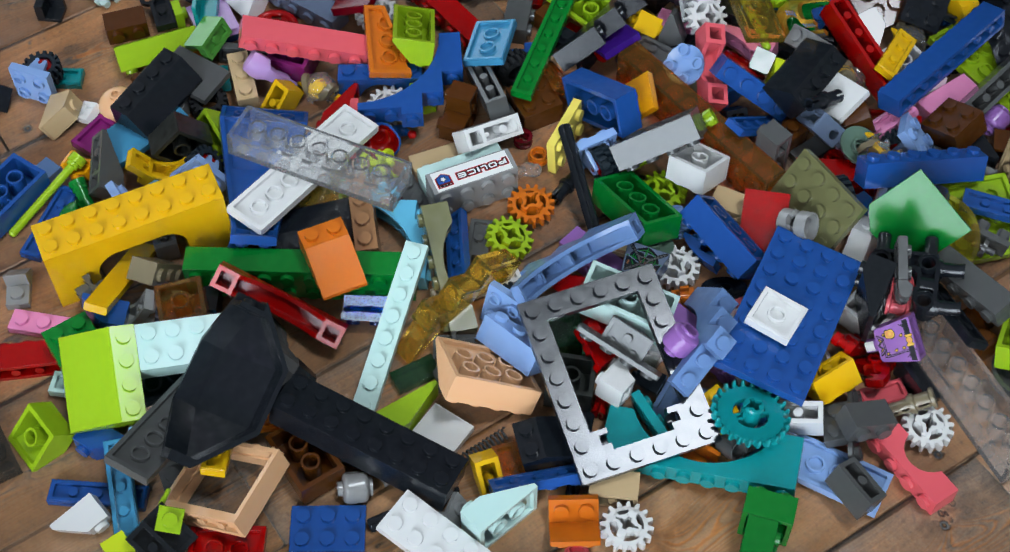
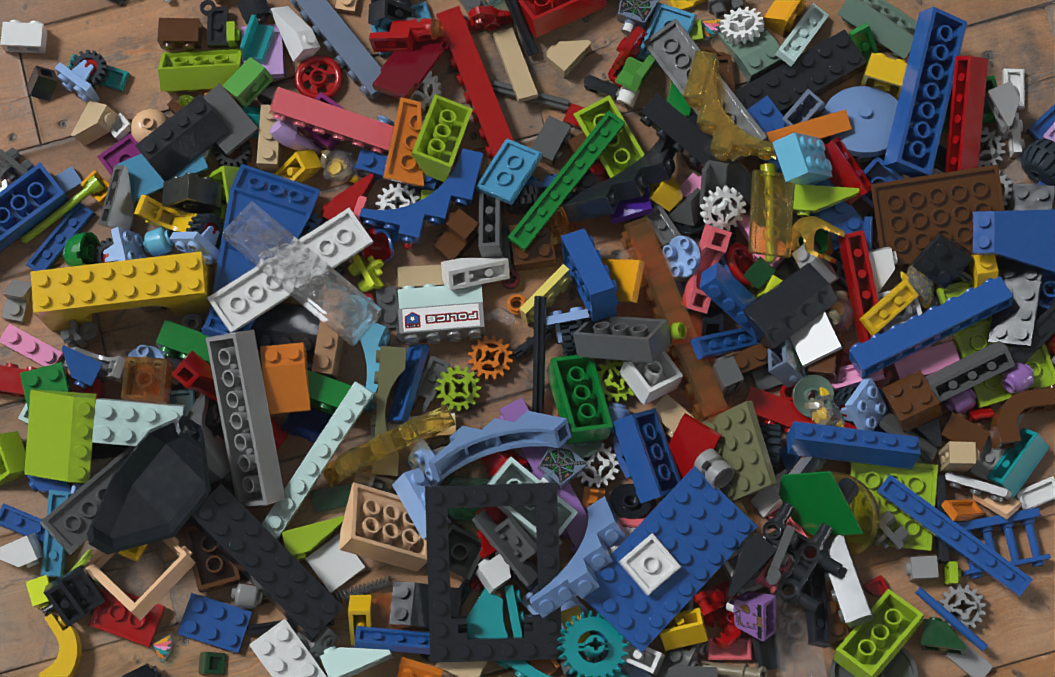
camera: 20 degrees right, 20 degrees up
green pin [68,177,94,205] -> none
yellow tile [83,243,156,316] -> none
dark tan brick [126,256,184,287] -> none
lime plate [154,504,185,535] -> none
medium lavender head [662,322,699,359] -> none
black pin [804,89,844,112] -> none
none -> light grey brick [206,330,285,506]

